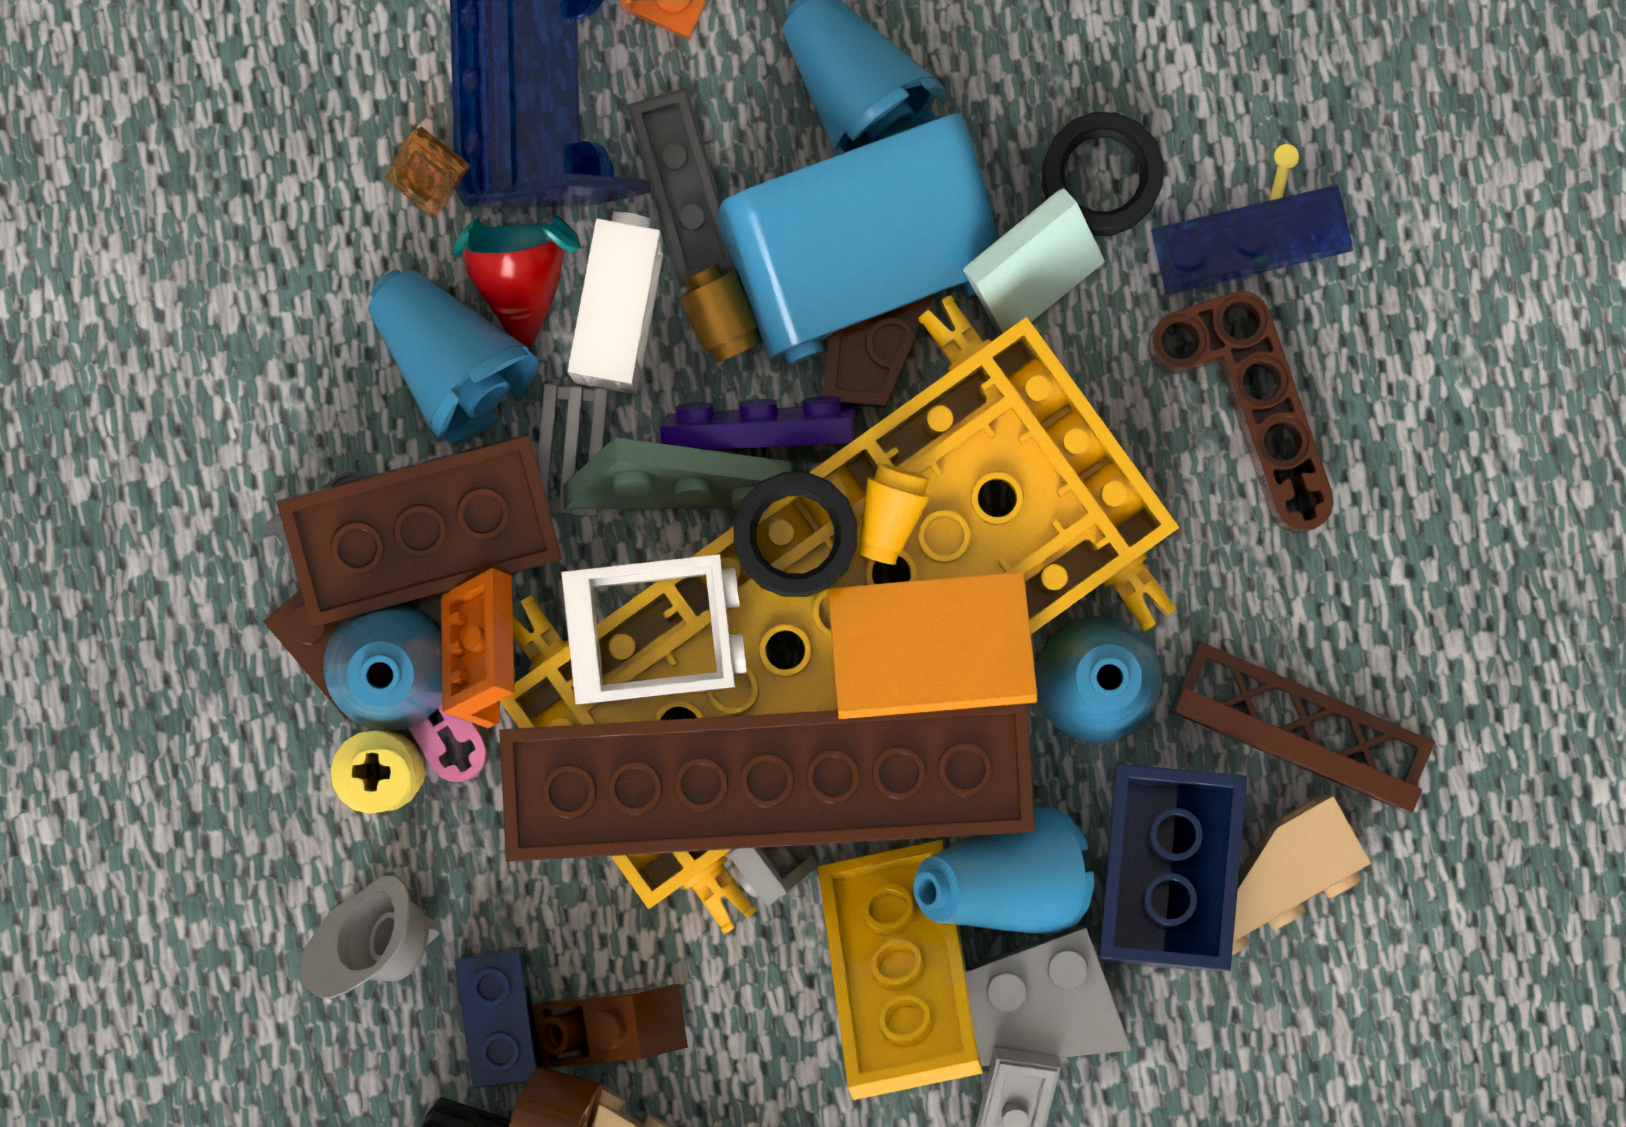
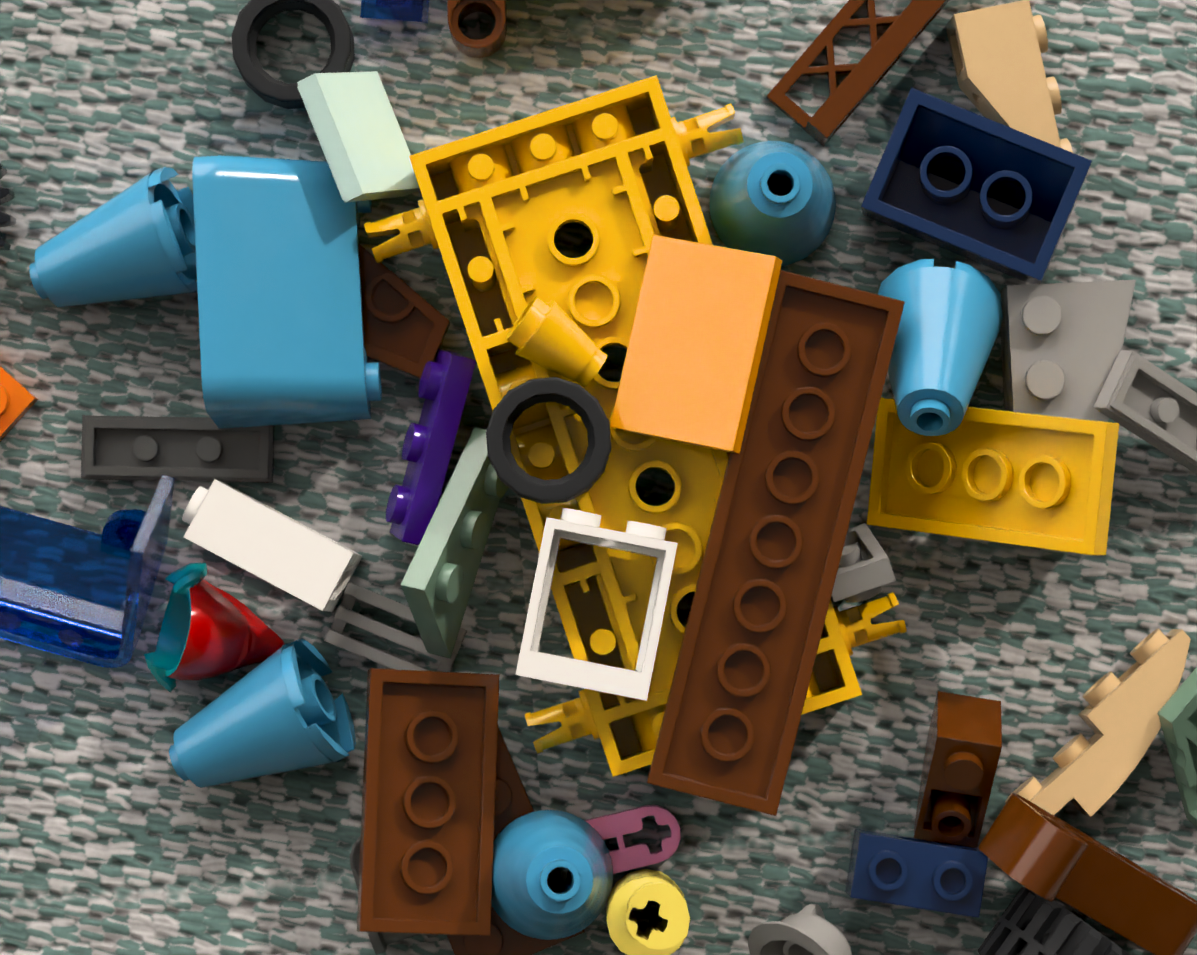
camera: 70 degrees left, 0 degrees up
clear orange tile [384,126,471,218] -> none
orange bracket [441,568,515,728] -> none
pearl gold brick [678,263,762,363] -> none

